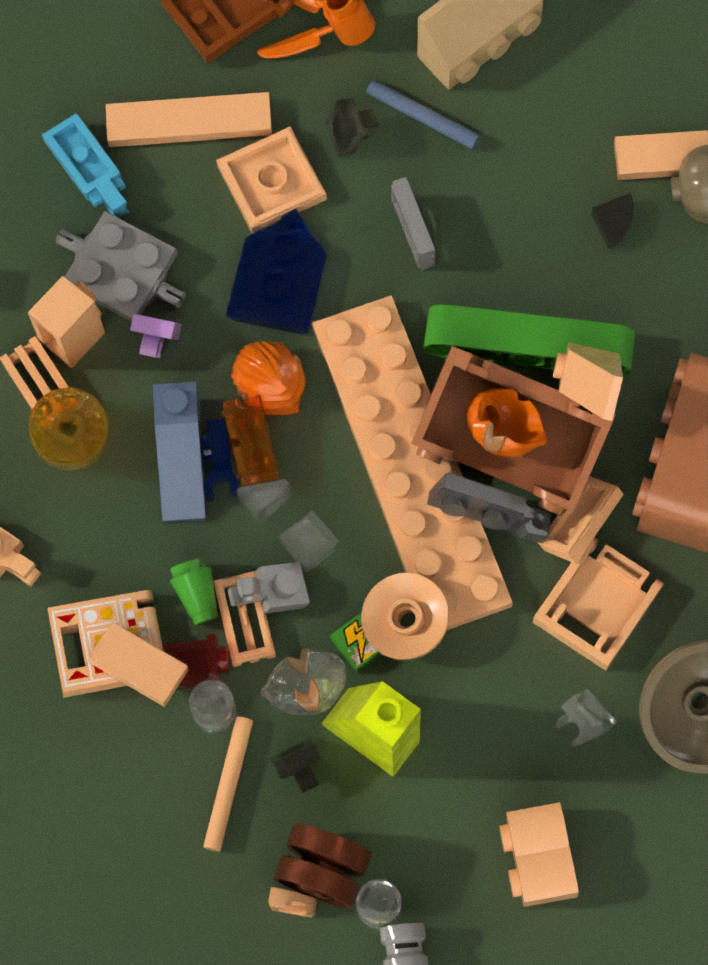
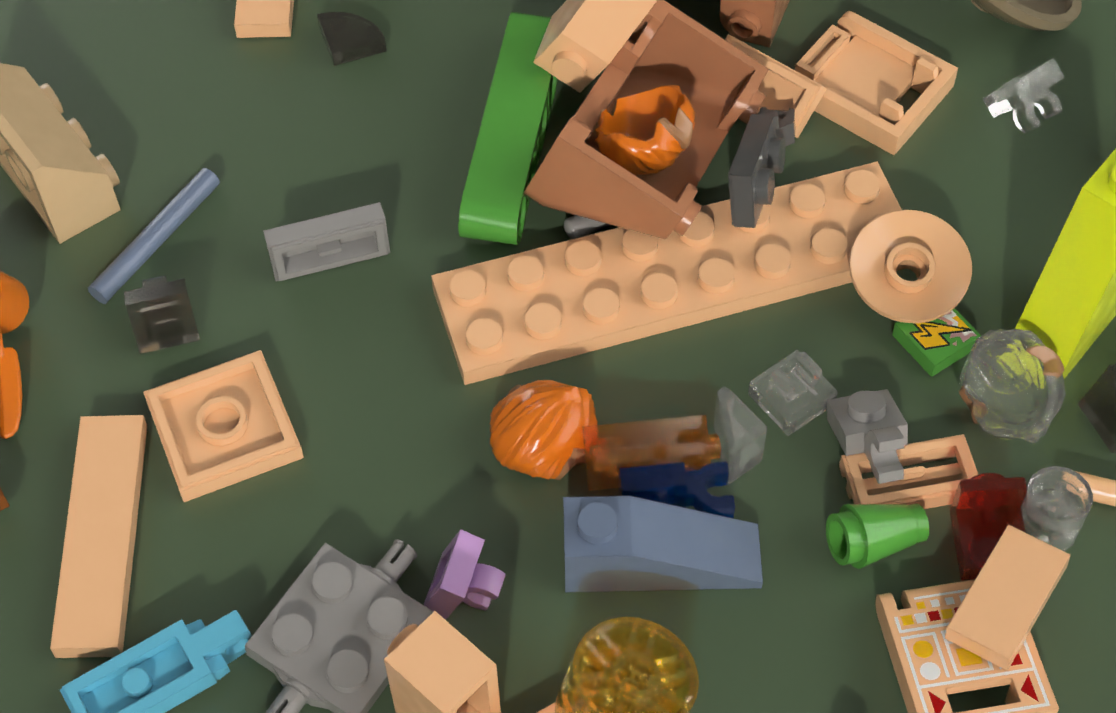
camera: 90 degrees left, 15 degrees down
clear blue tile [226,209,327,334] -> none

